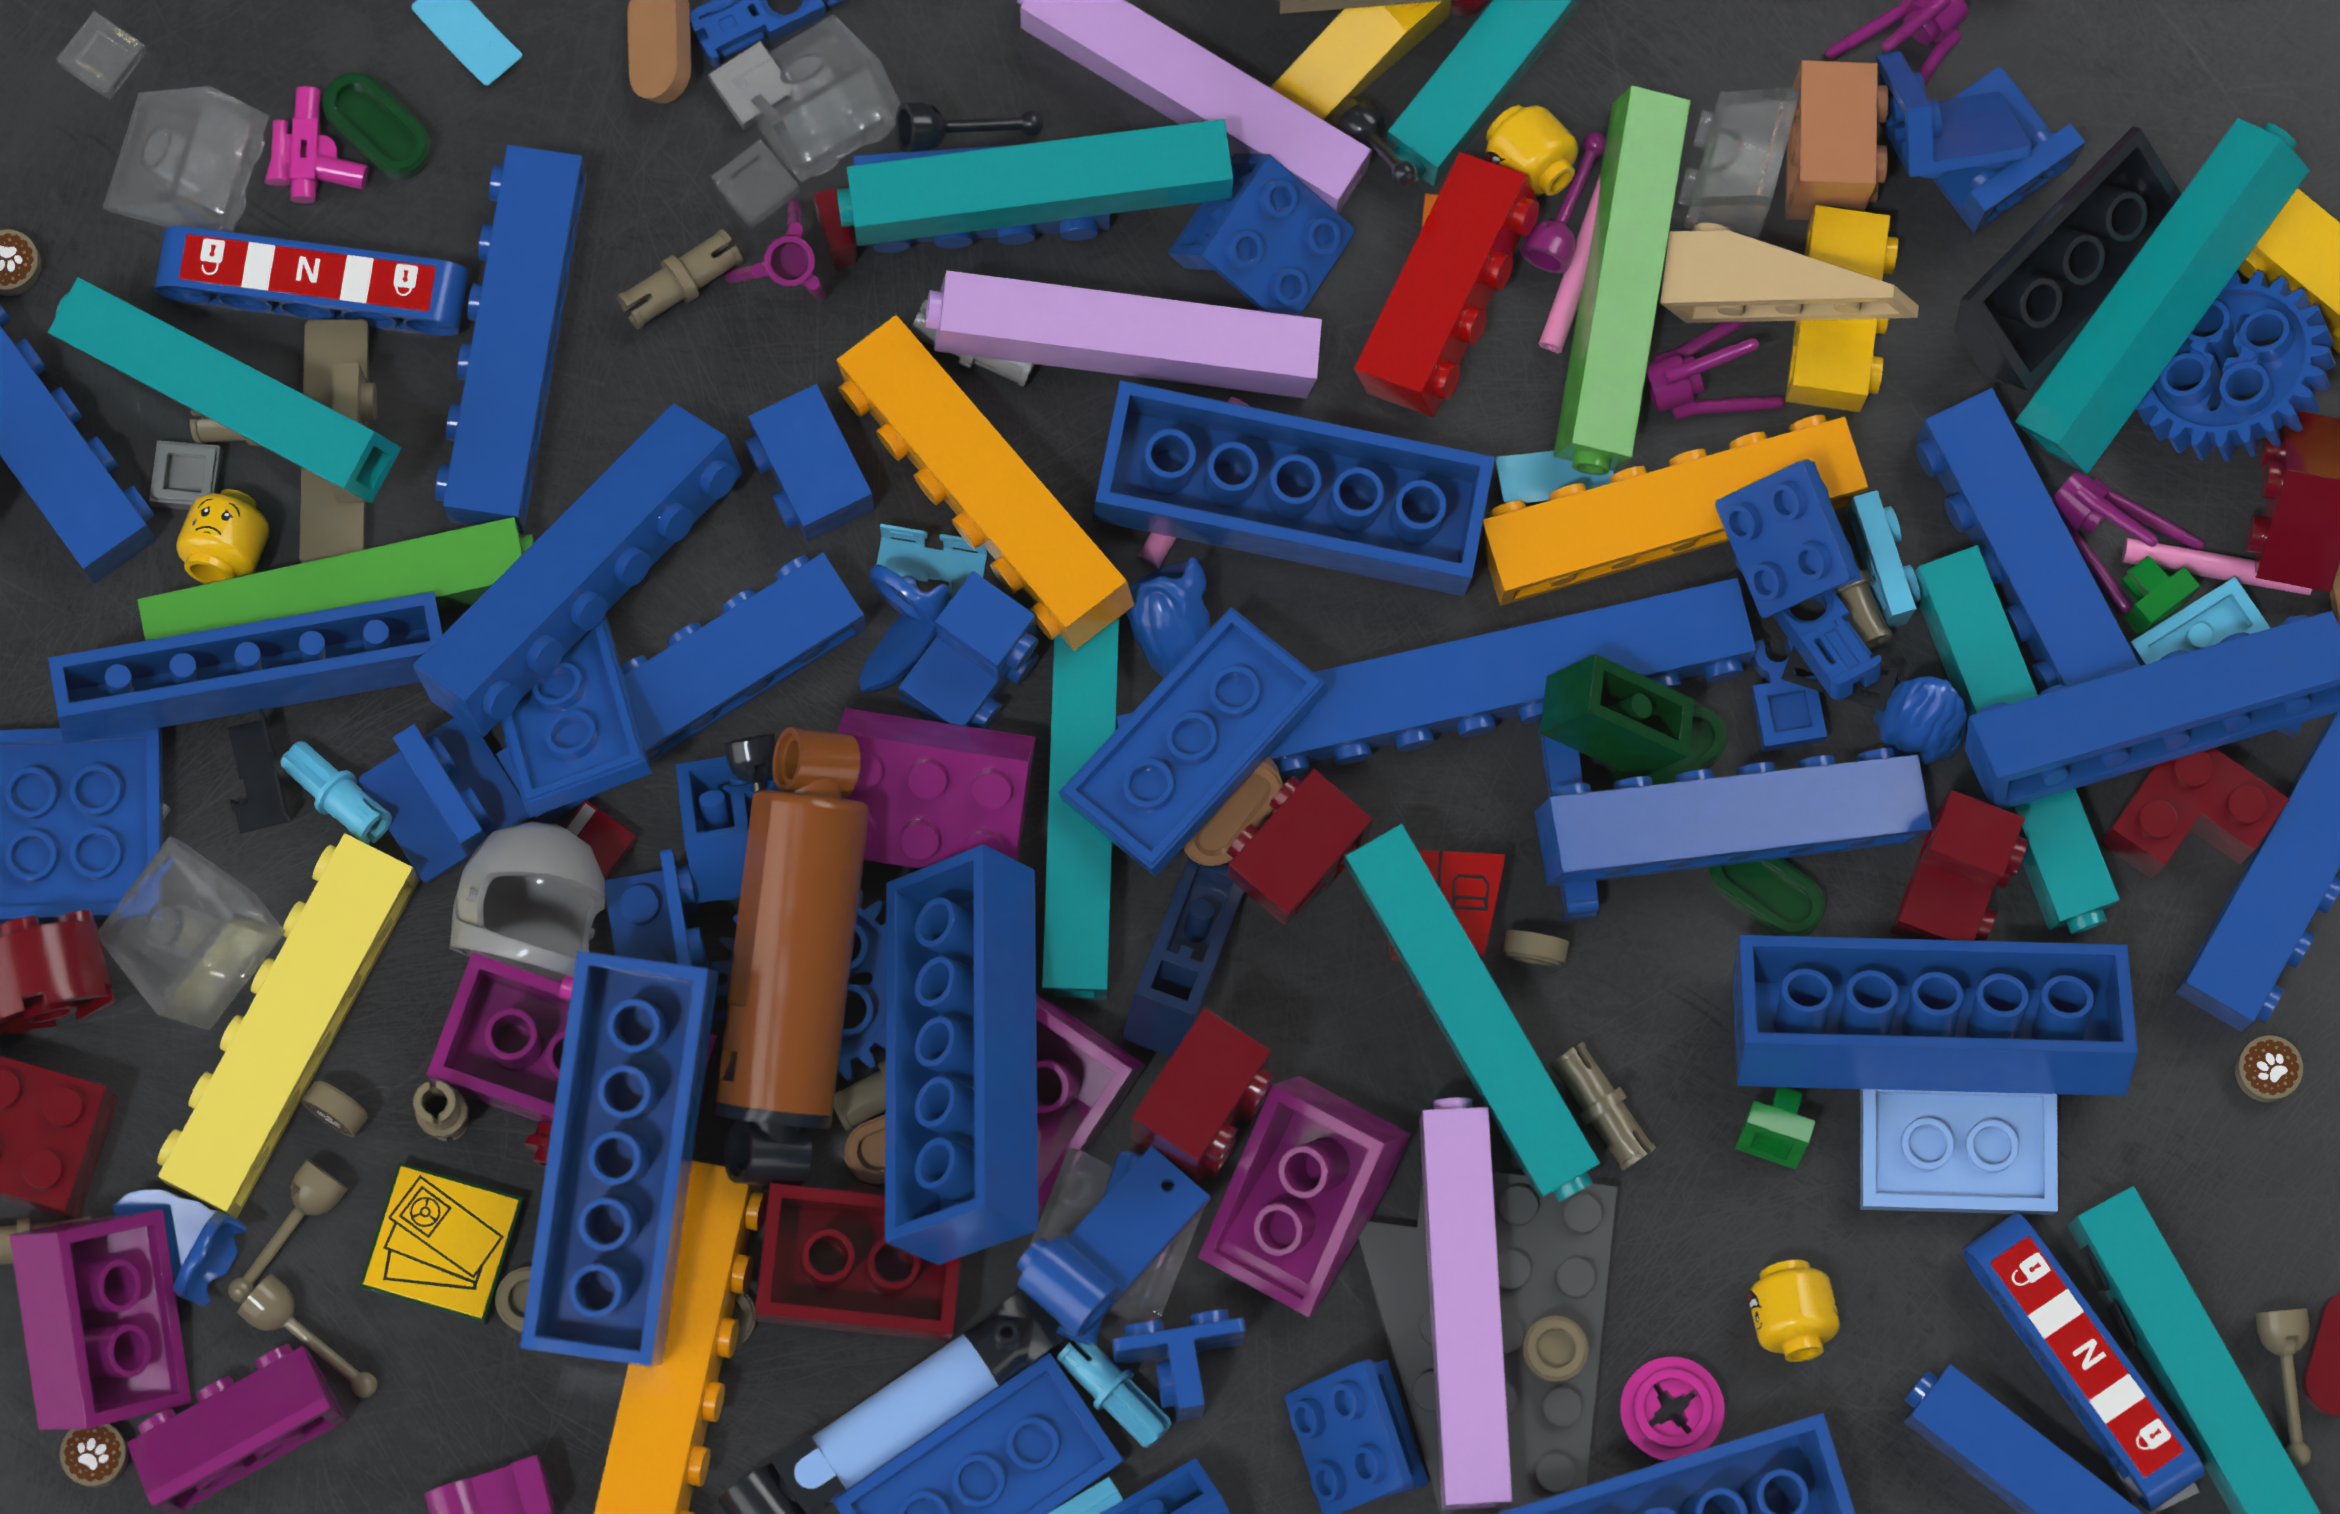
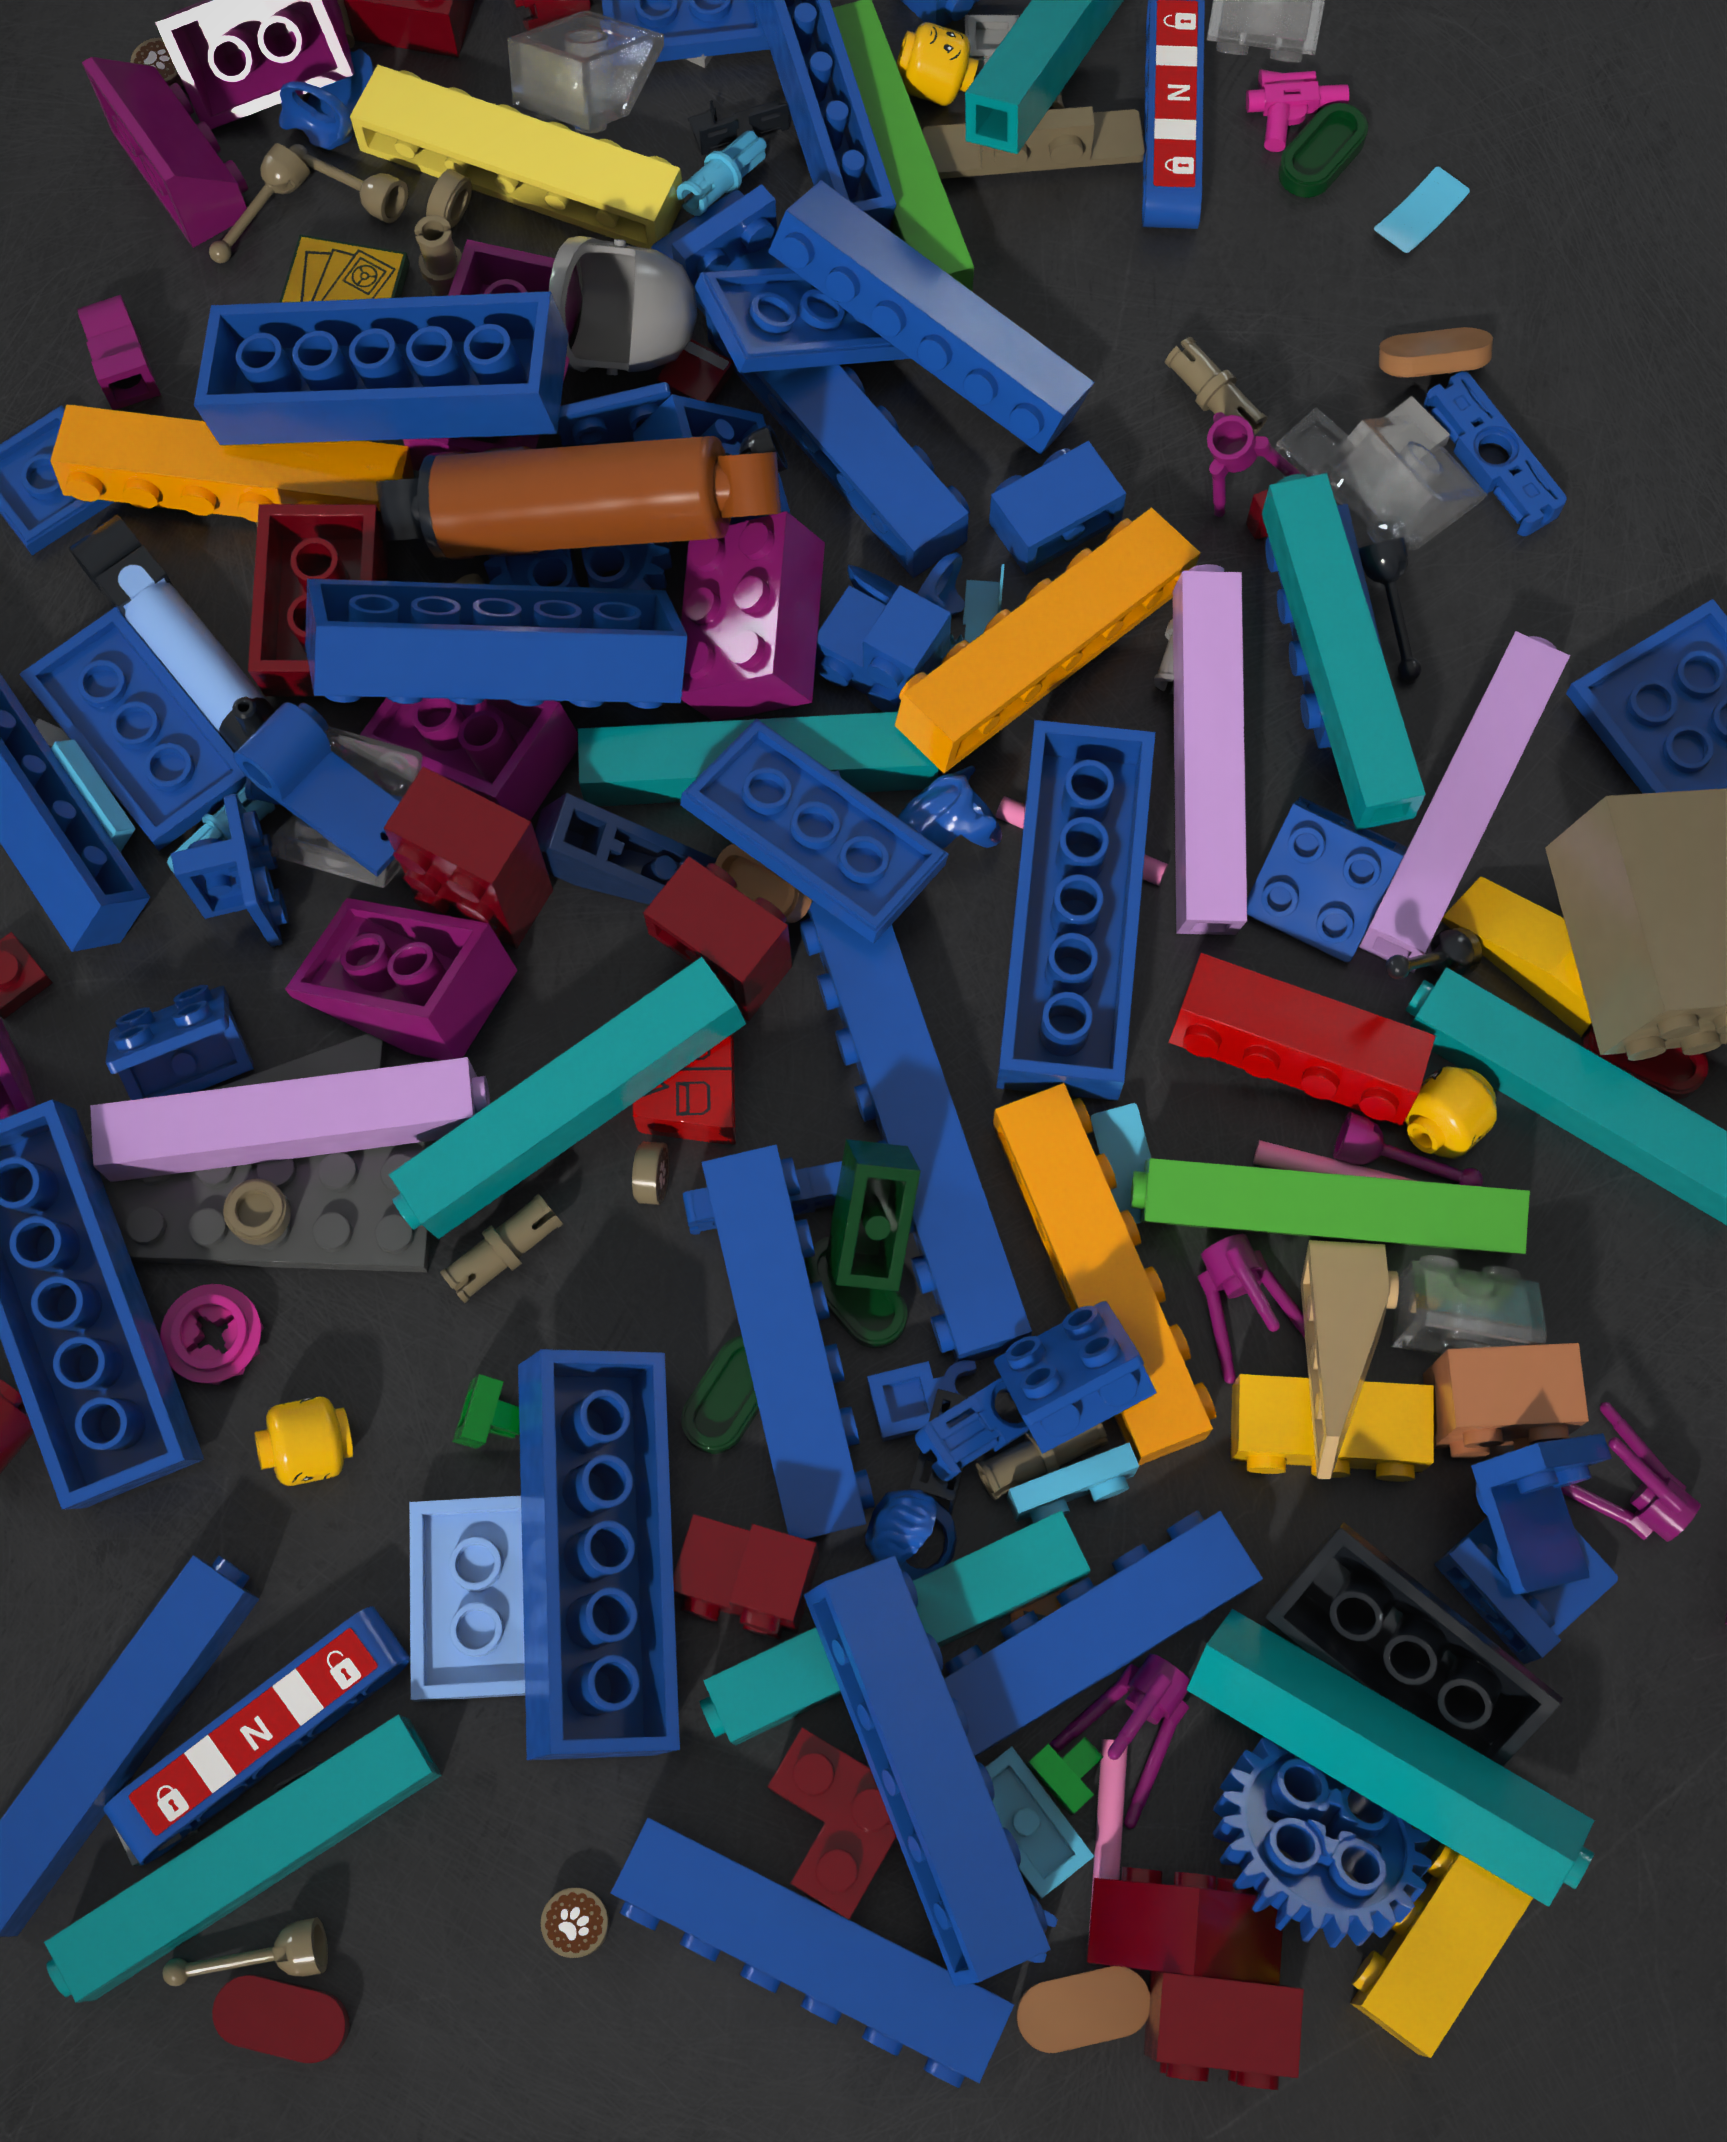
camera: 90 degrees right, 5 degrees down
blue brick [435,145,587,533] -> none

